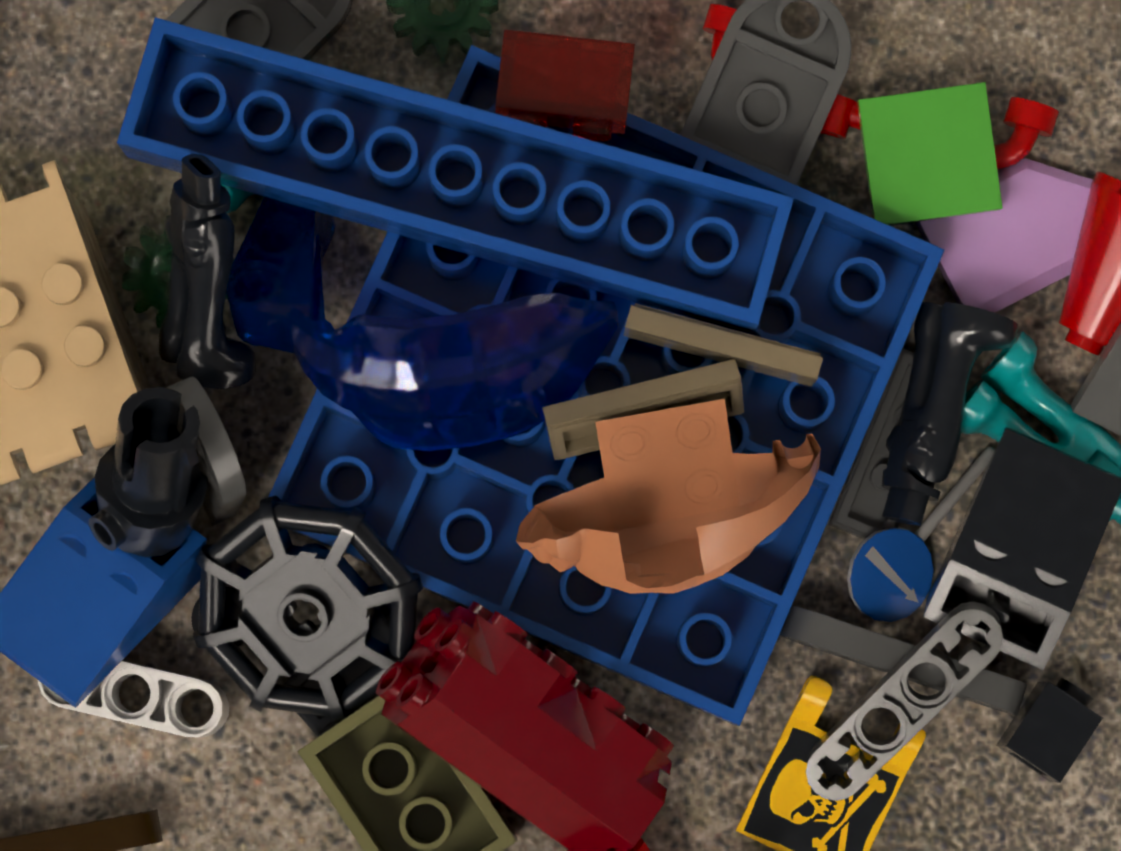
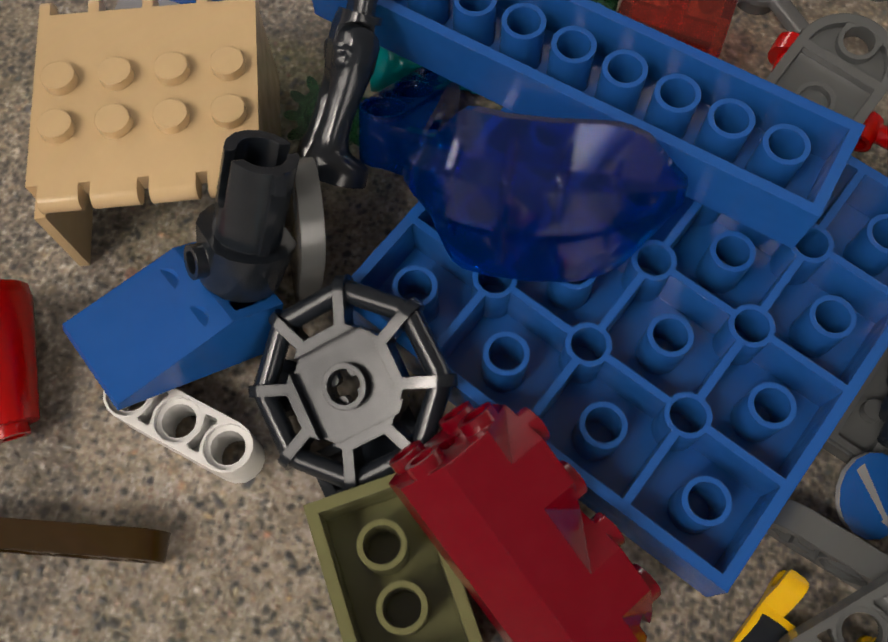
camera: 20 degrees right, 15 degrees down
nougat animal [516,399,821,594] -> none
dark tan tile [542,359,744,460] -> none
dark tan tile [623,303,823,387] -> none

